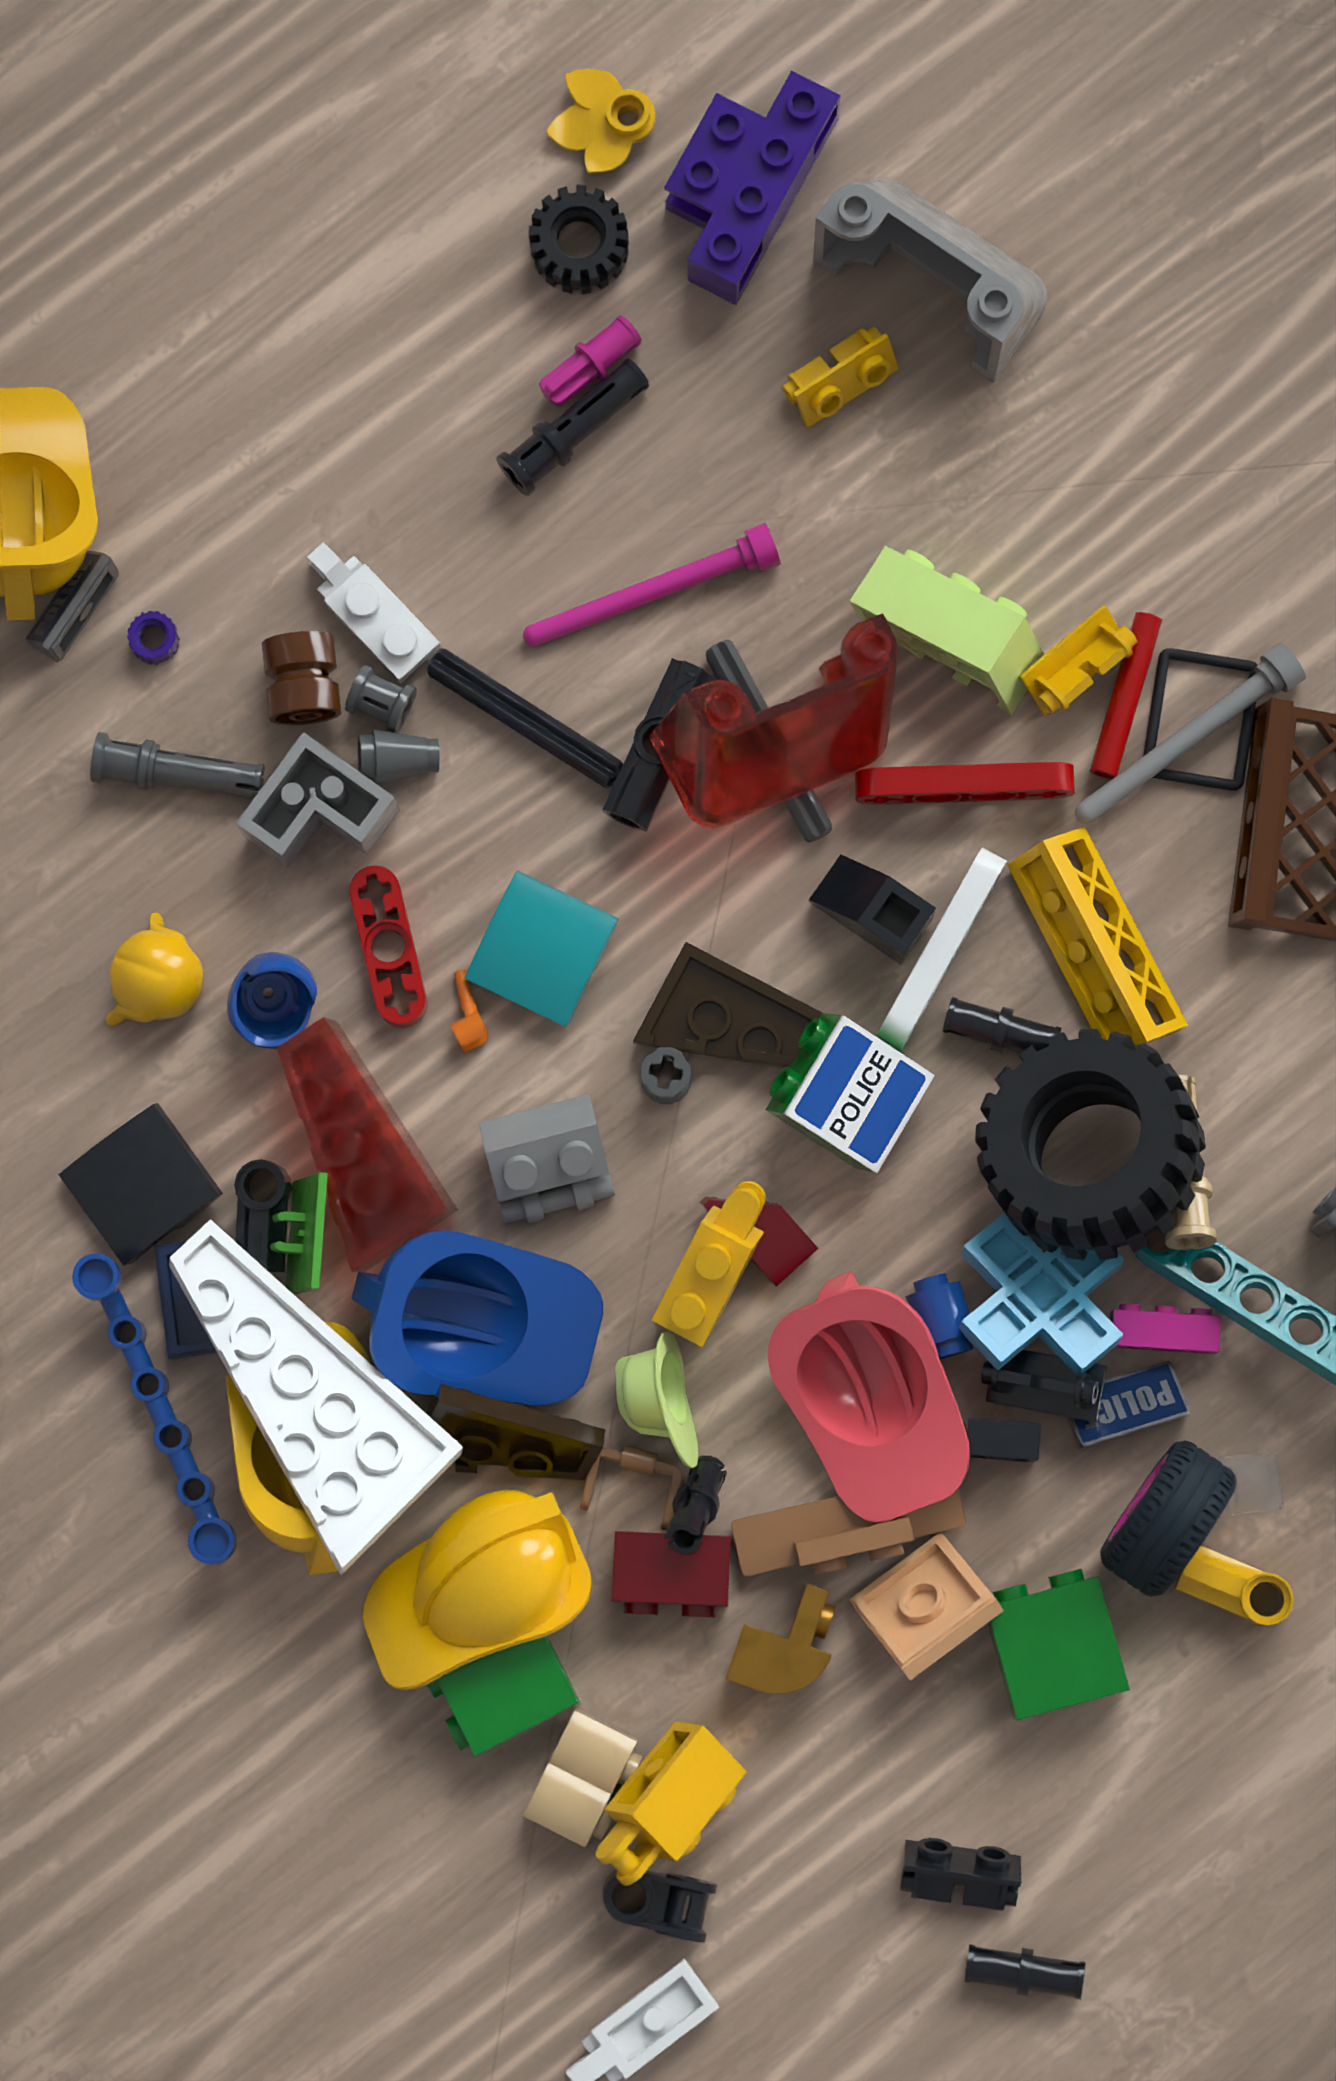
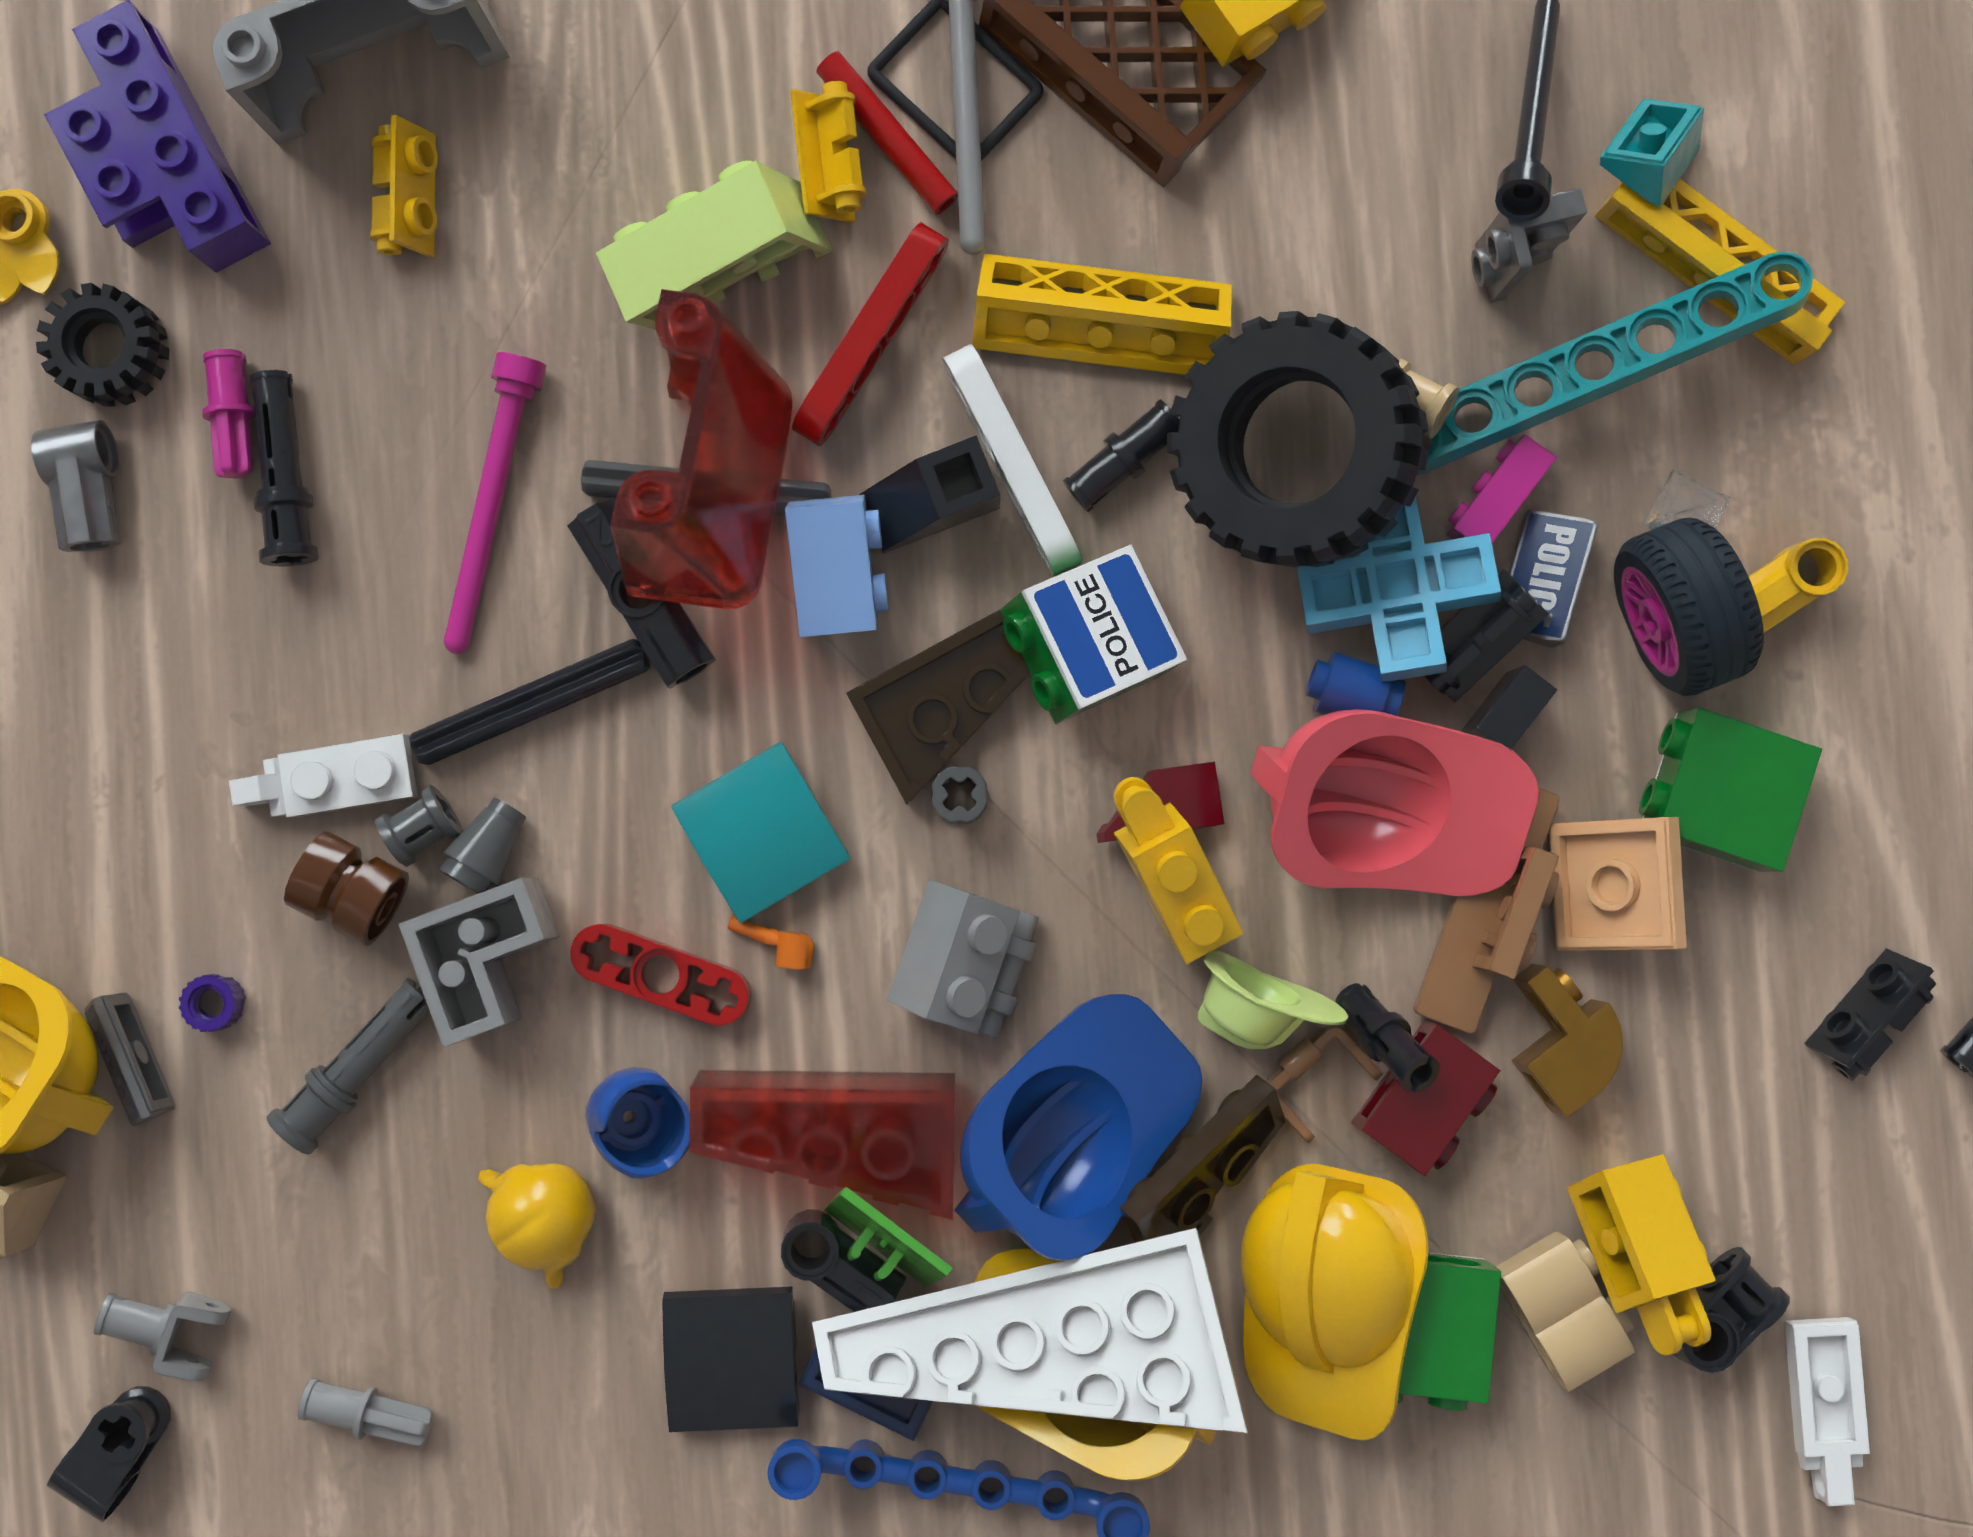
camera: 60 degrees left, 5 degrees up
none -> flat silver piece [31,420,121,552]
none -> light blue brick [785,495,889,637]

